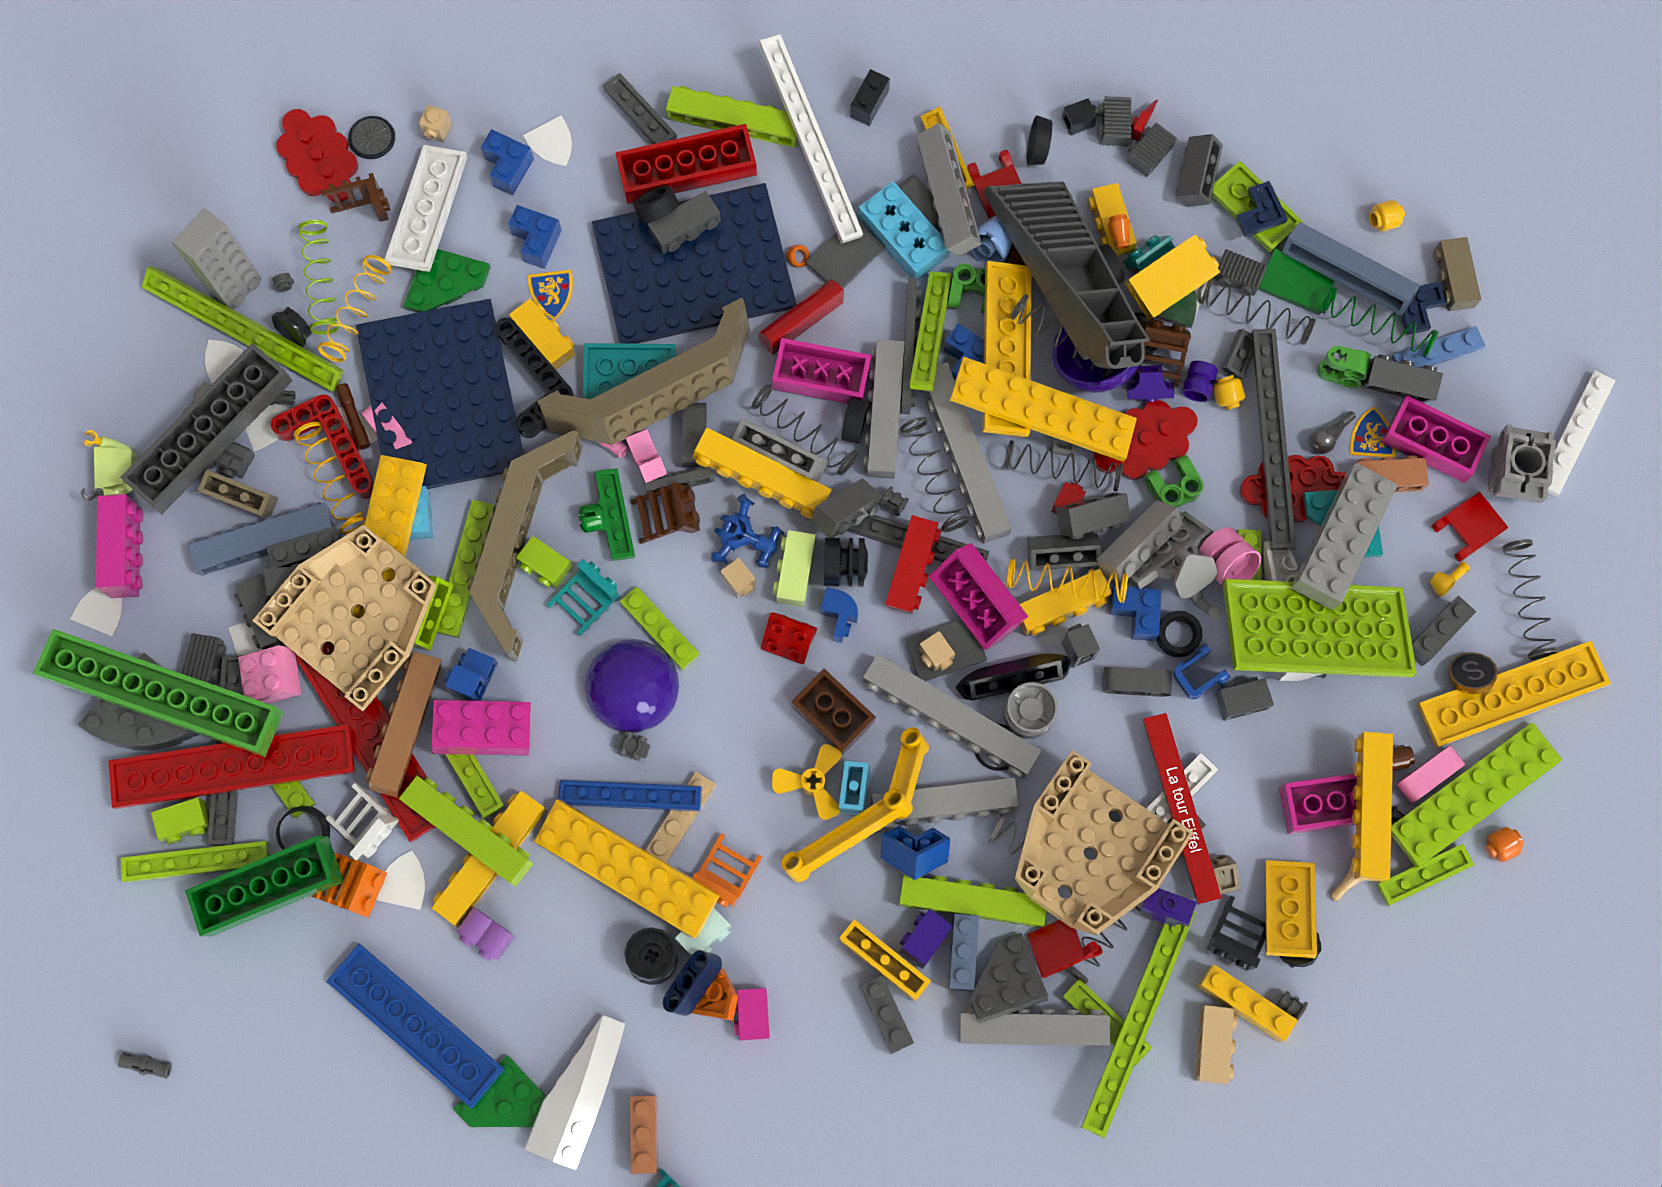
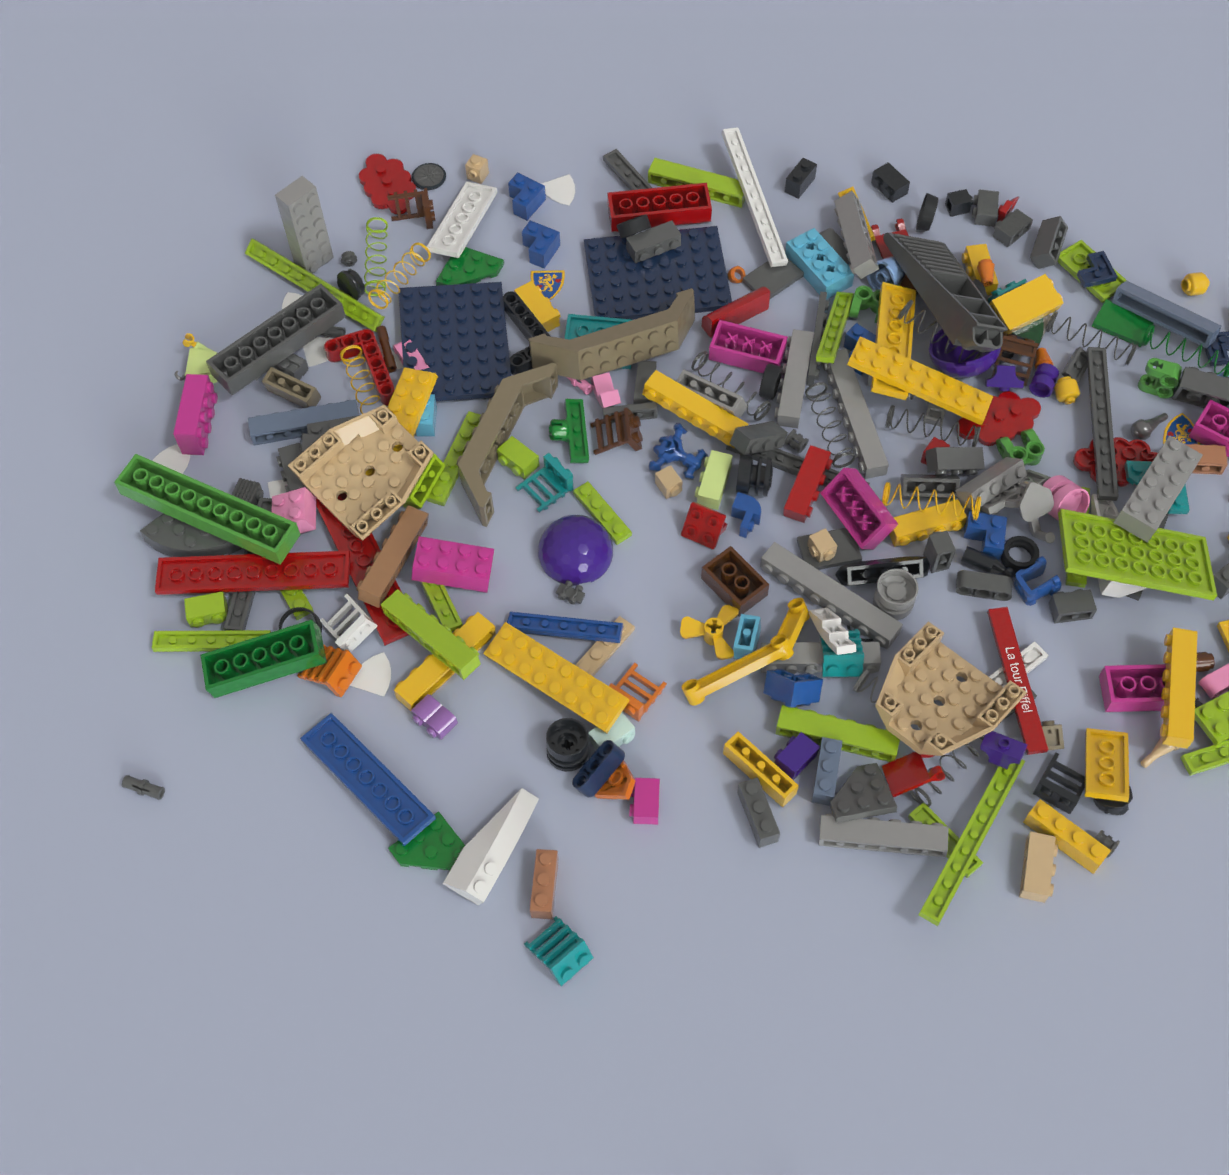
camera: 10 degrees right, 15 degrees down
blue brick [444,648,498,701] -> none
dark grey brick [1213,249,1267,296] -> none
none -> white slope [809,608,856,655]
none -> teal plate [819,629,864,677]
none -> black brick [871,162,910,203]
none -> black wheel [961,546,1016,578]
none -> orange cone [1035,348,1053,369]

